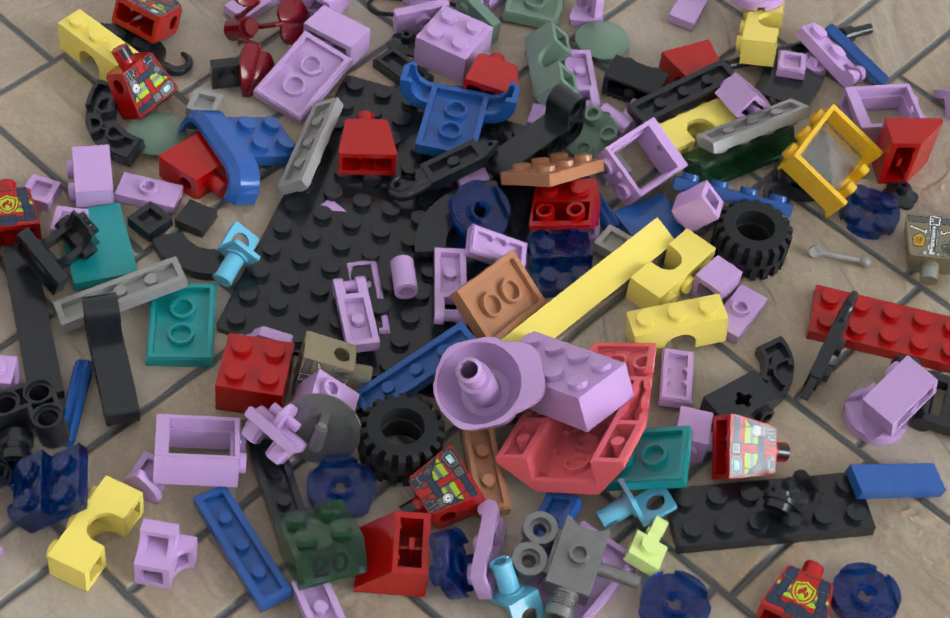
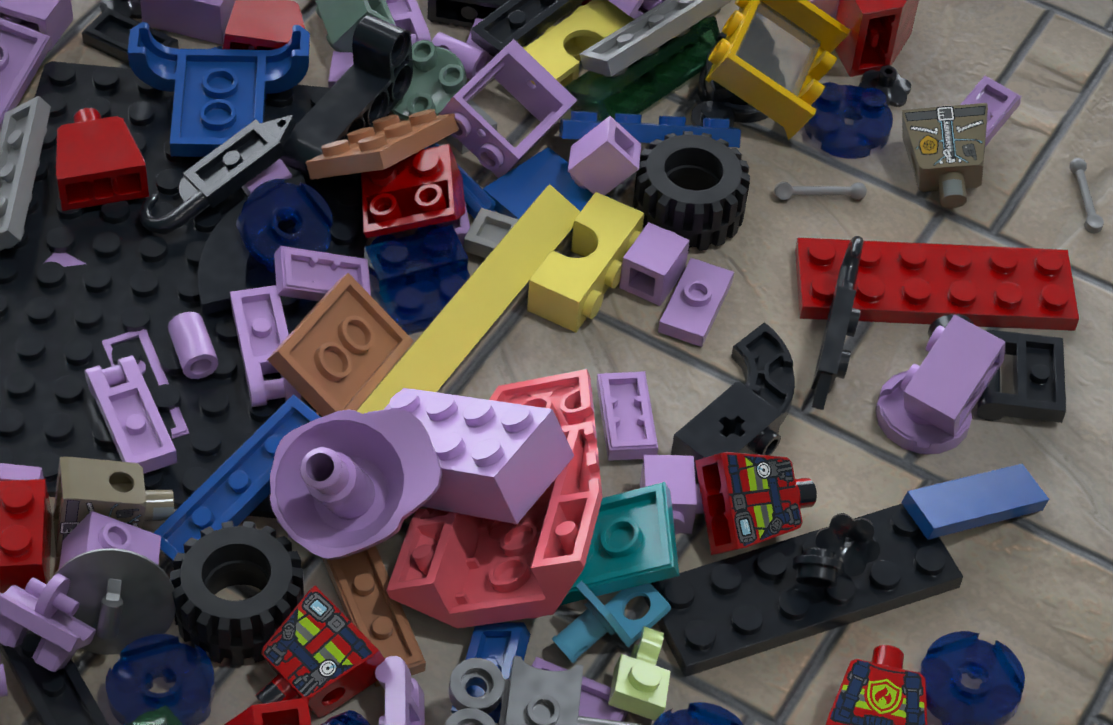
camera: 10 degrees left, 0 degrees up
light yellow arch [625,294,729,355] -> none

